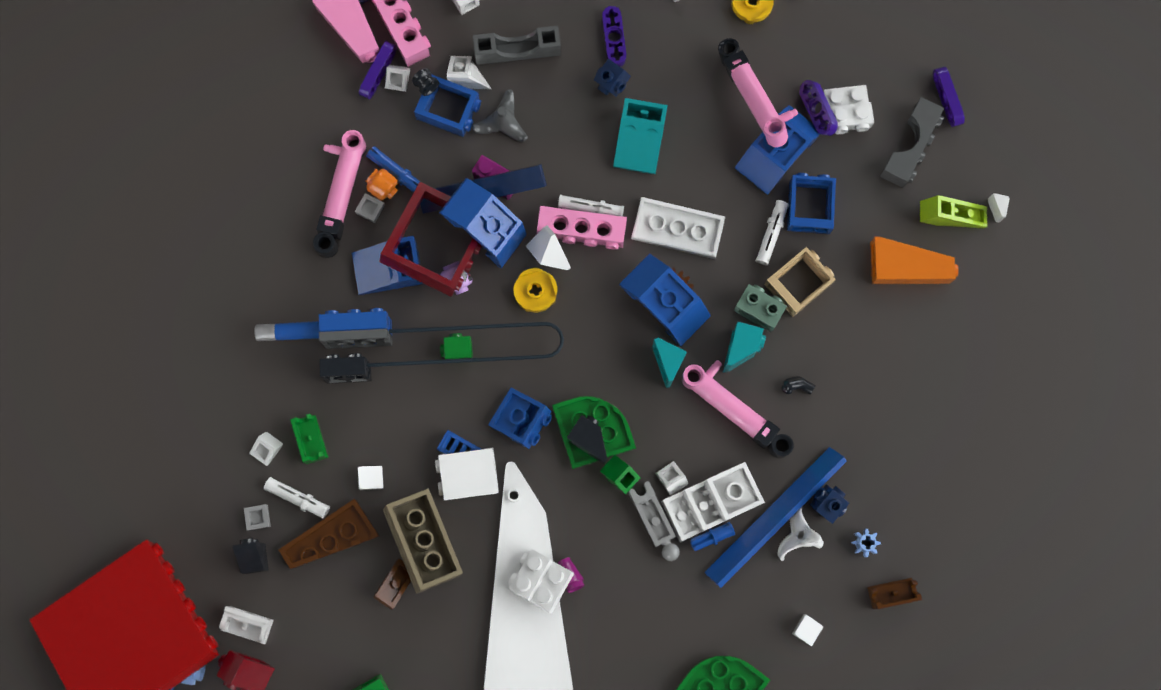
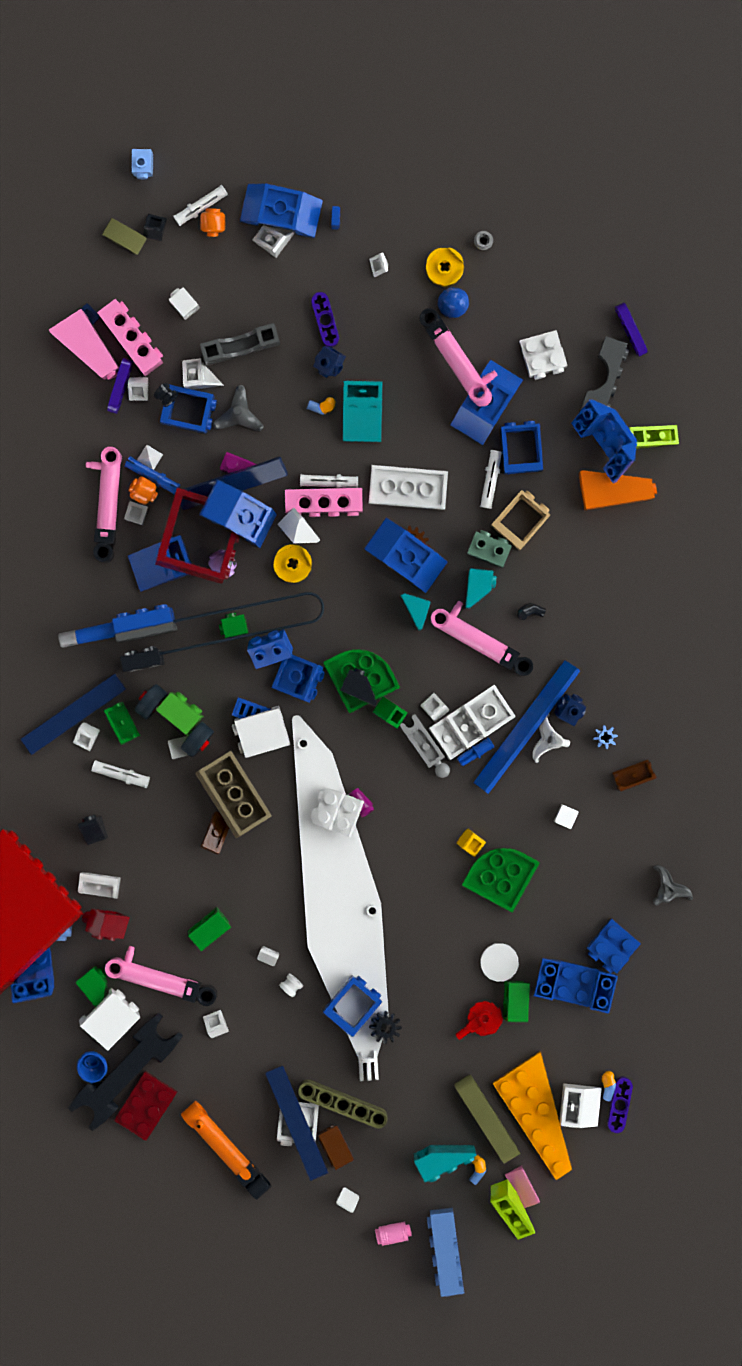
camera: 10 degrees left, 10 degrees up
light grey plate [244,504,271,531] -> none
reddish brown wing [278,499,380,569] -> none
dark purple beam [799,80,838,136] -> none
white slope [988,193,1009,223] -> none
none -> dark blue tile [21,674,126,755]
none -> brick [134,684,214,758]
none -> white slope [137,444,163,470]
none -> blue brick [247,629,293,669]
none -> arm [307,397,336,415]
none -> blue piece [438,287,469,318]
none -> yellow slope [457,828,486,857]
none -> blue slope [571,399,637,484]

